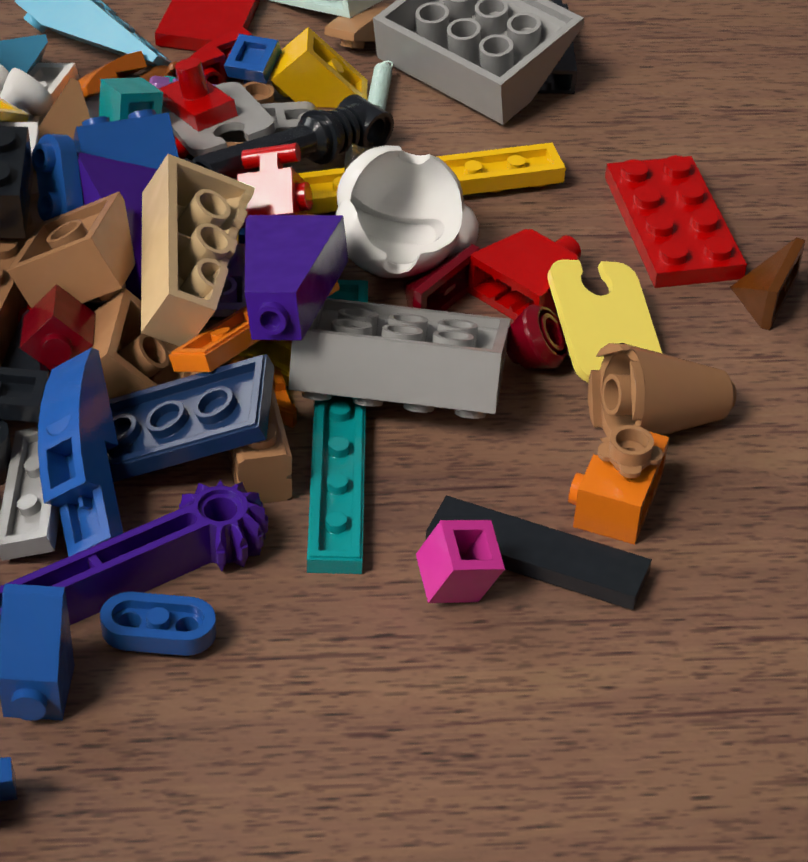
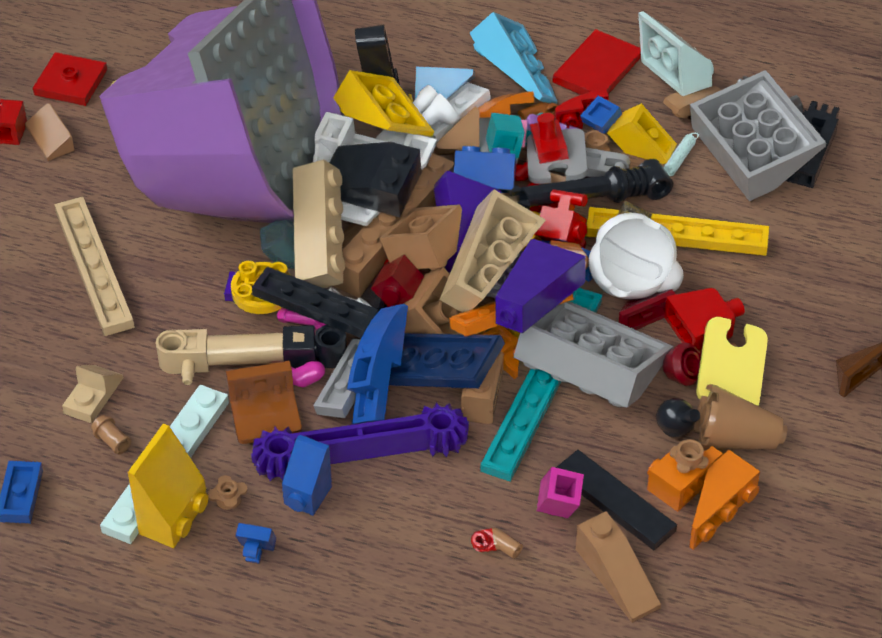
camera: 25 degrees right, 5 degrees up
blue plate [32,134,83,221] -> none
blue plate [100,592,216,656] -> none
red plate [605,155,747,288] -> none
none -> arm [471,528,523,559]
none -> medium nougat slope [576,511,661,623]
none -> black piece [656,398,700,437]
none -> orange slope [689,450,760,550]

